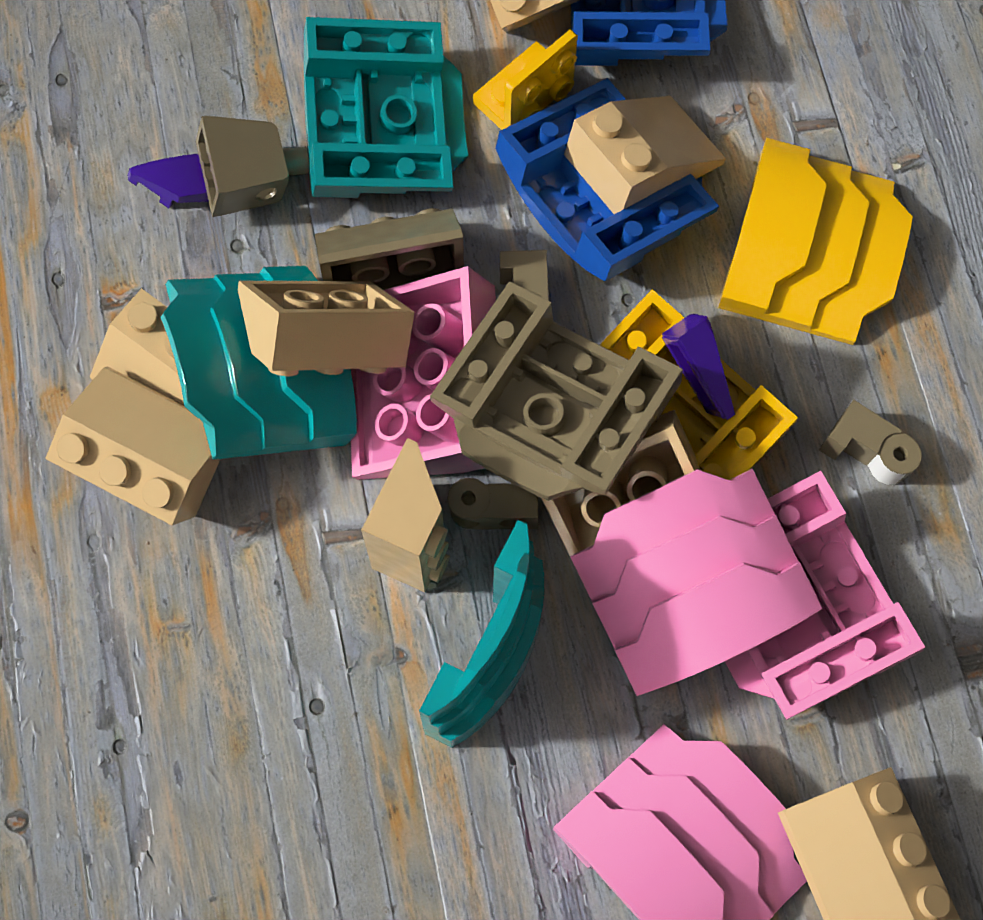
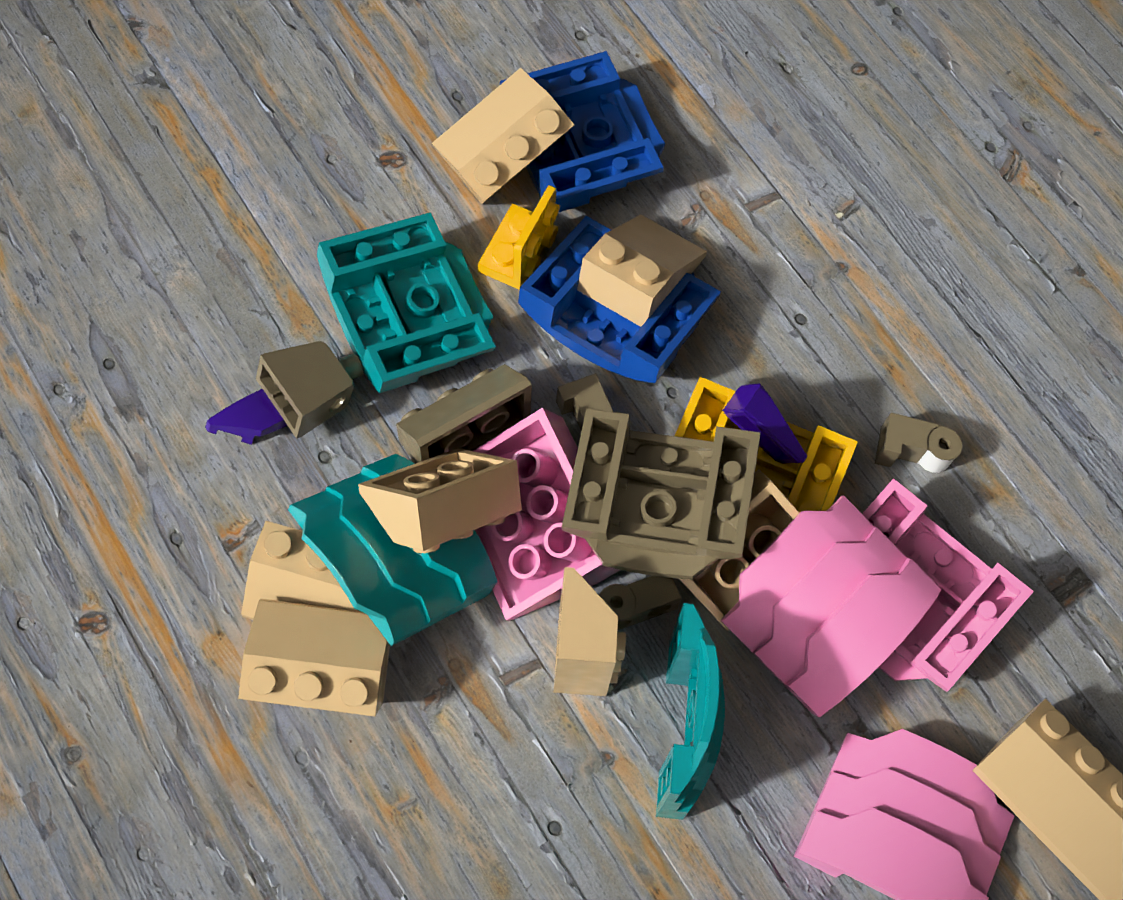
camera: 25 degrees left, 5 degrees down
yellow slope [718,138,913,345] -> none

